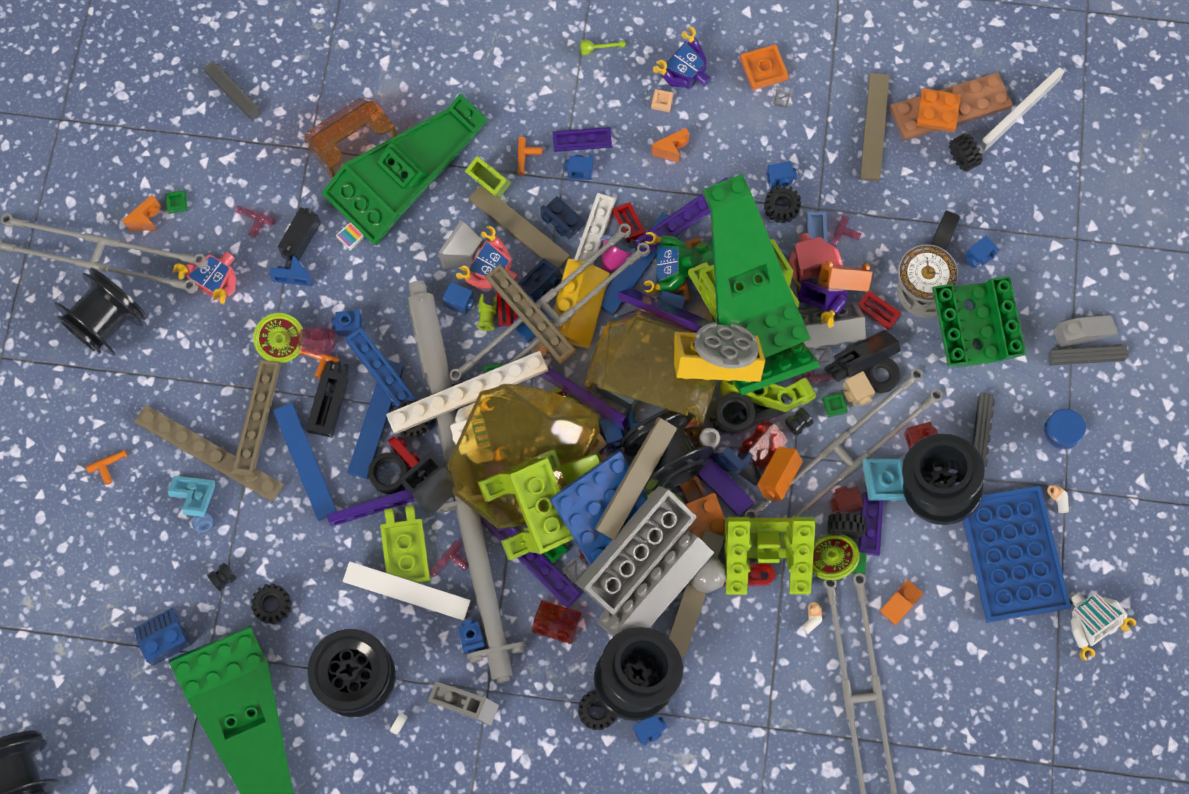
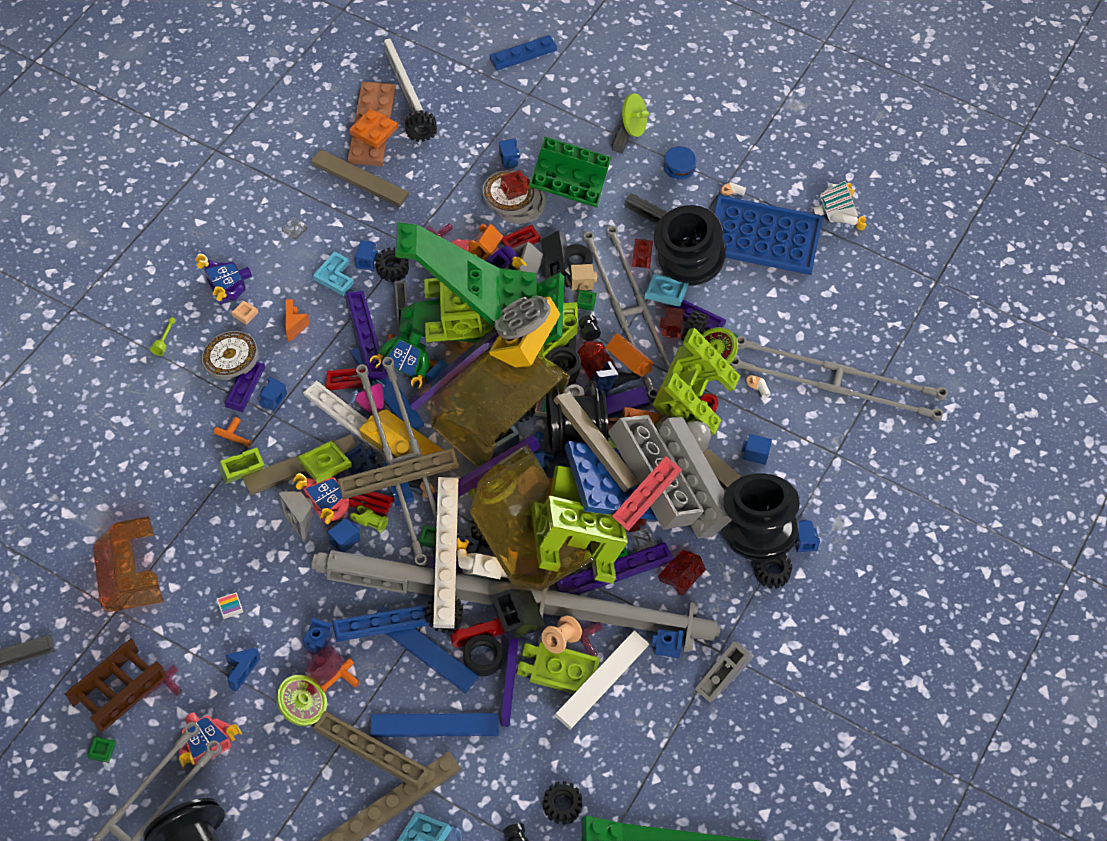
camera: 70 degrees left, 15 degrees down
orange slope [122,195,162,231] -> none
black brick [278,207,321,261] -> none
black hinge [306,360,349,438] -> none
black wheel [307,629,396,717] -> none
green wing [321,94,489,246] -> none
white tile [390,713,408,735] -> none
dark blue bracket [540,196,585,239] -> none
orange plate [739,44,789,91] -> none
orange slope [879,579,924,626] -> none
black tyre [931,210,960,250] -> none
light grey slope [1054,315,1118,349] -> none
none -> reddish brown fence [65,638,167,733]
none -> tile [202,331,259,380]
none -> lime tile [298,440,352,484]
none -> medium azure plate [313,251,354,296]
none -> blue plate [490,35,557,71]
none -> clear red brick [500,170,529,200]
none -> light nougat hose [541,616,582,654]
none -> coral plate [612,456,682,531]
none -> lime shield [622,93,649,137]
none -> blue brick [742,434,772,465]

